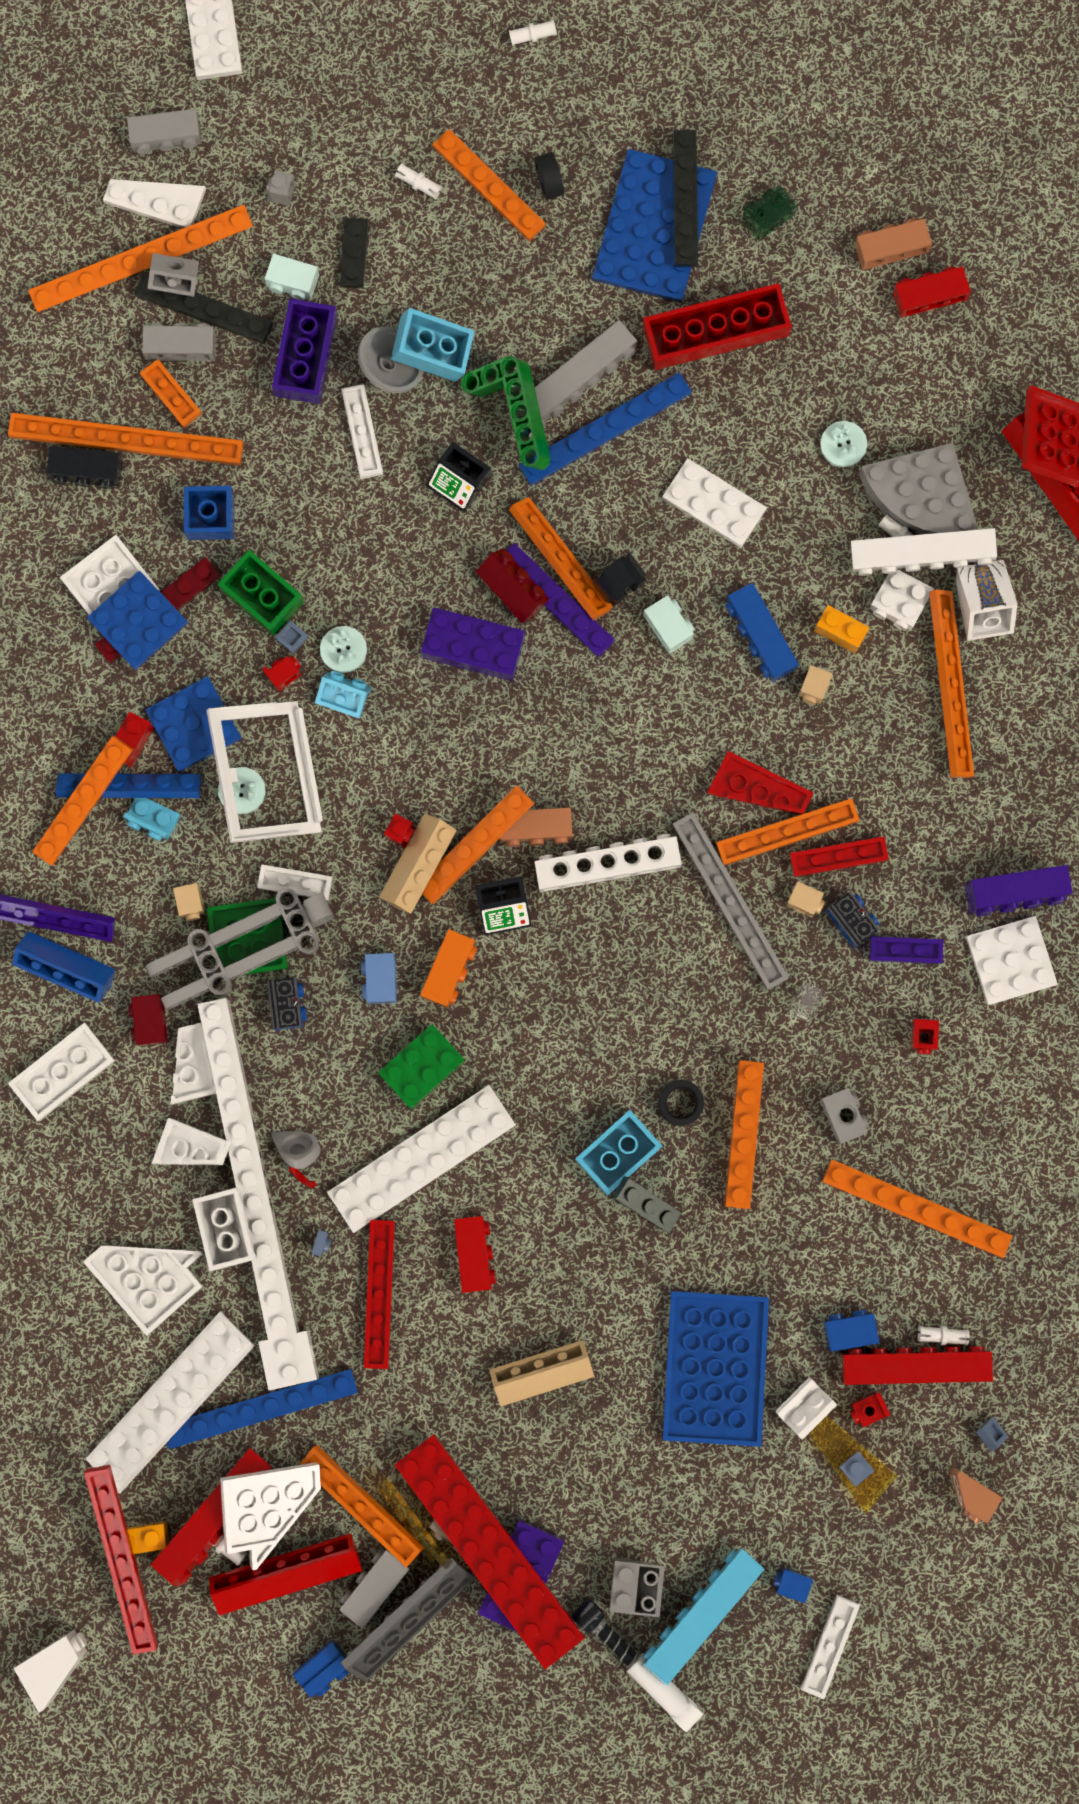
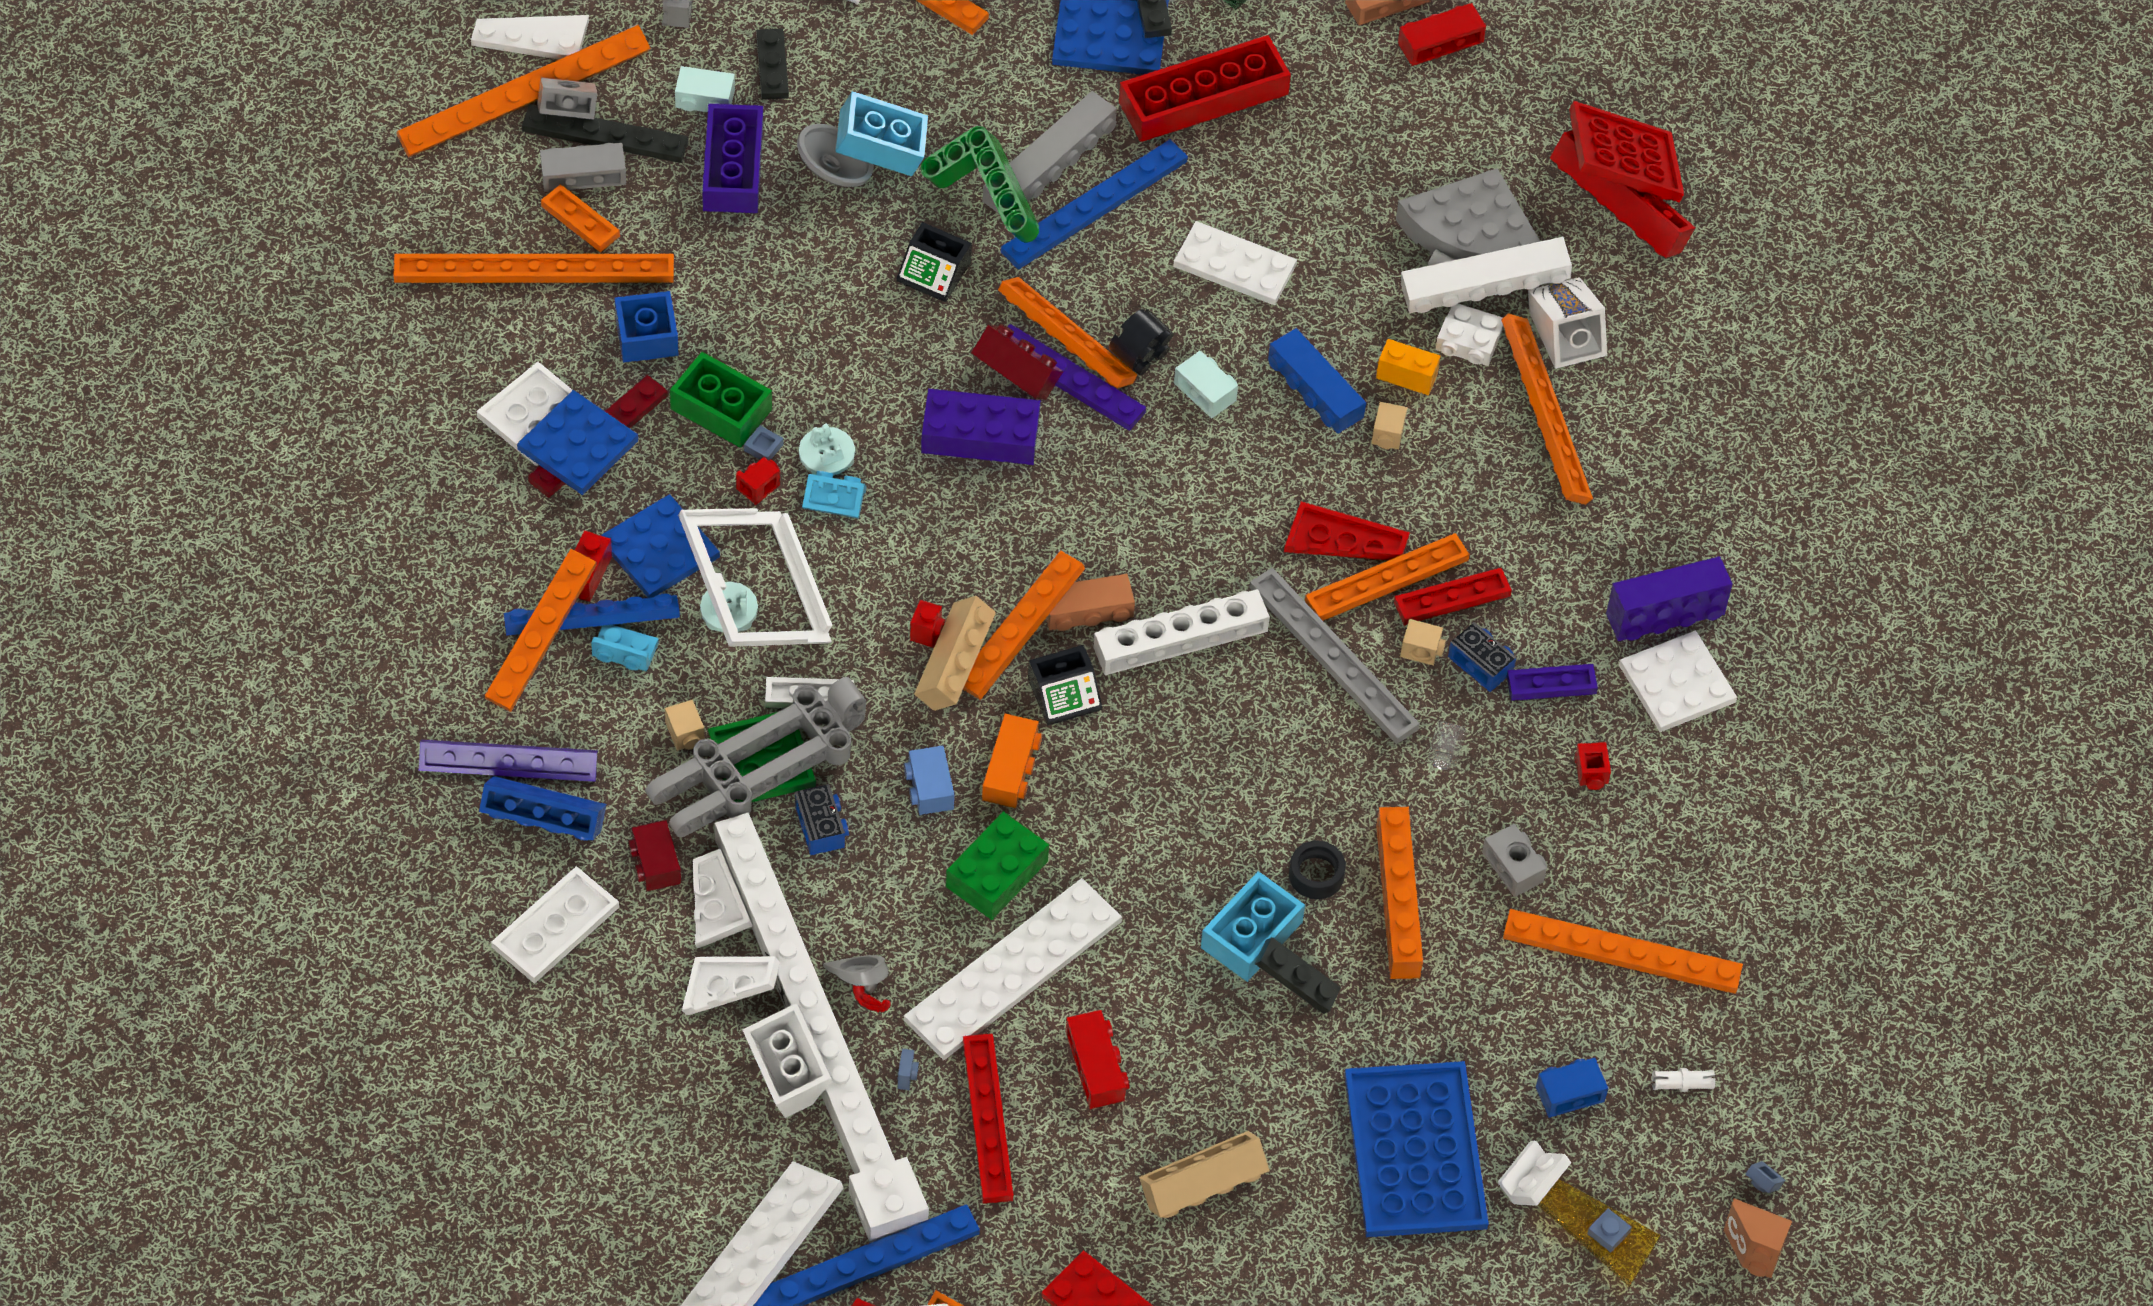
camera: 15 degrees left, 25 degrees down
black brick [46,446,123,489] -> none
white wing [83,1245,203,1336] -> none
white tile [341,384,383,479] -> none
light aqua plate [820,421,867,468] -> none
red brick [841,1346,993,1385] -> none
red brick [849,1391,891,1428] -> none

